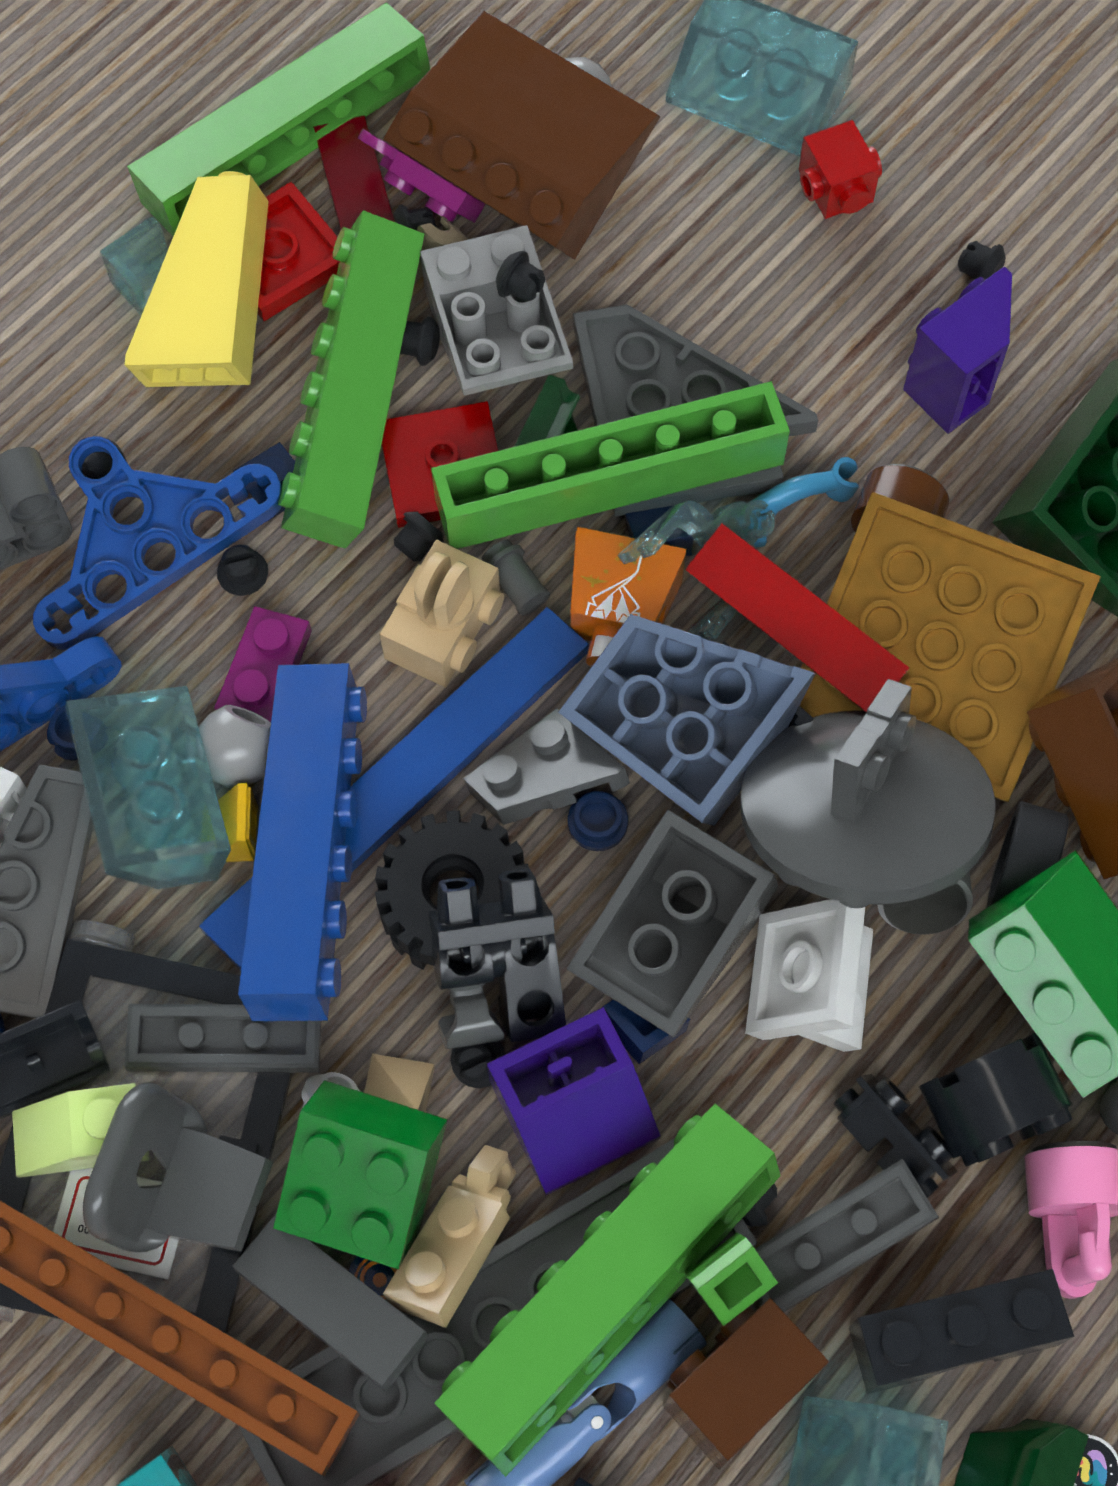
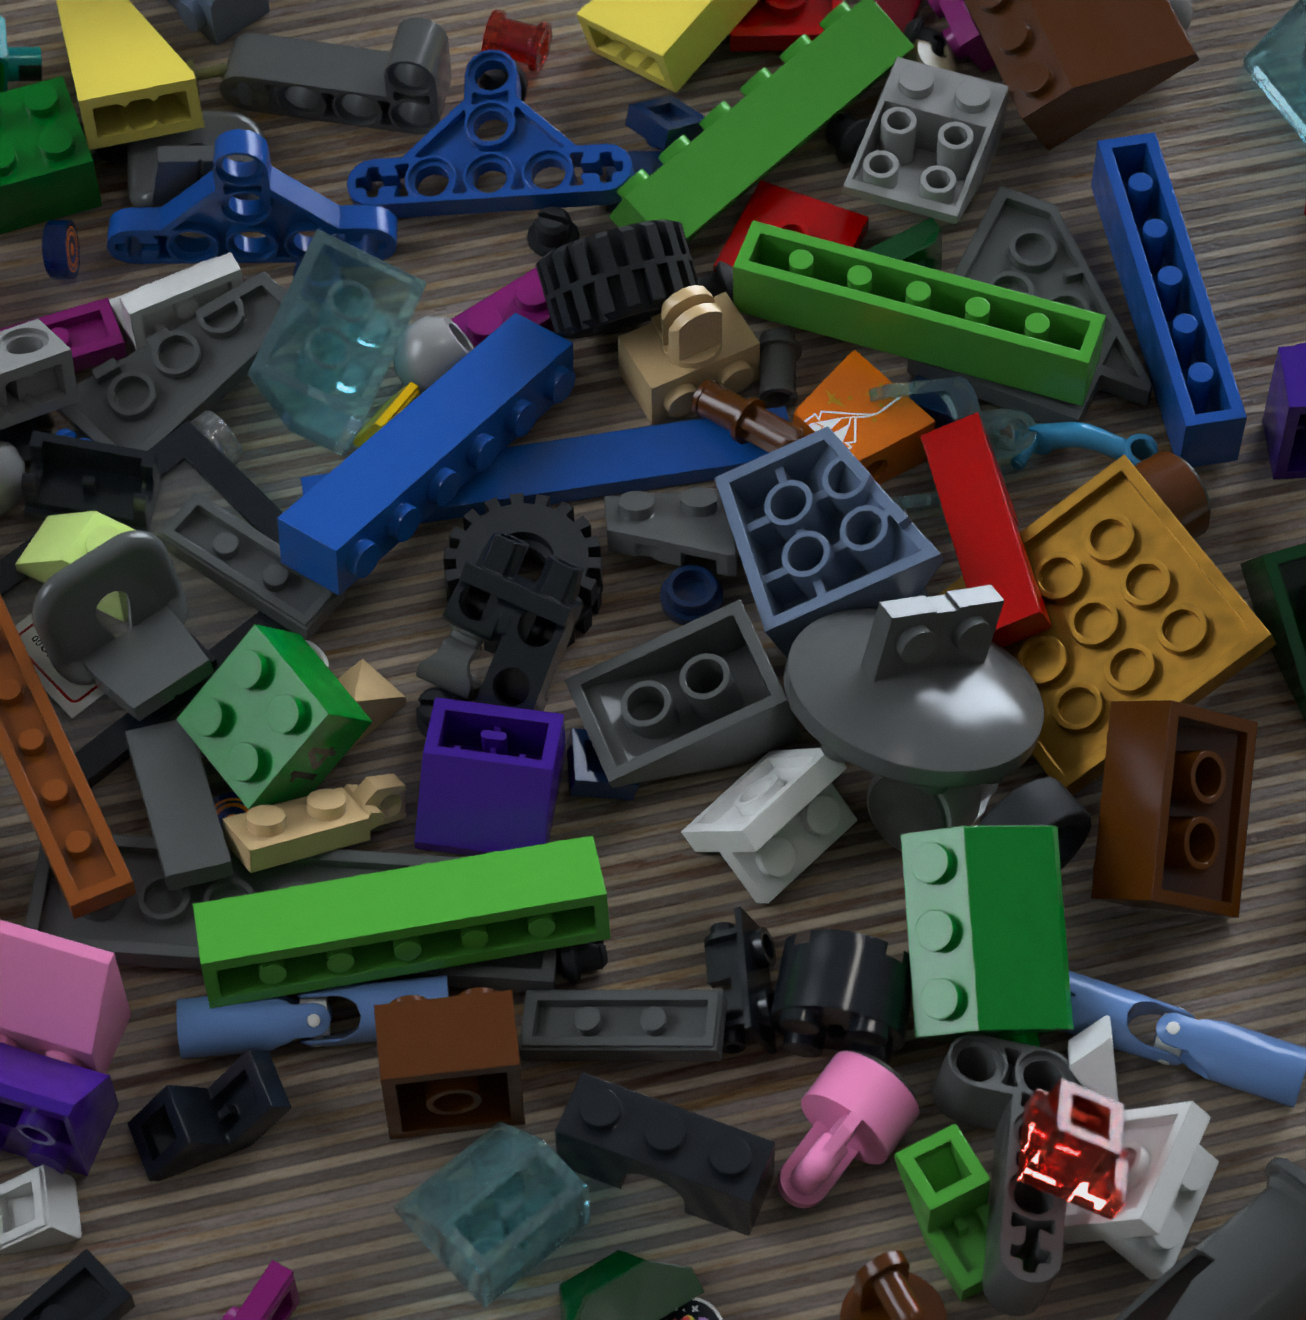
camera: 35 degrees right, 10 degrees down
black piece [495,251,545,302] -> none
bright green slope [684,1233,778,1326] -> none
none -> clear red bush [482,9,552,73]
none -> black tyre [536,219,700,339]
none -> dark blue plate [625,95,705,151]
none -> reddish brown axle [691,379,804,453]
none -> blue brick [1091,132,1247,467]

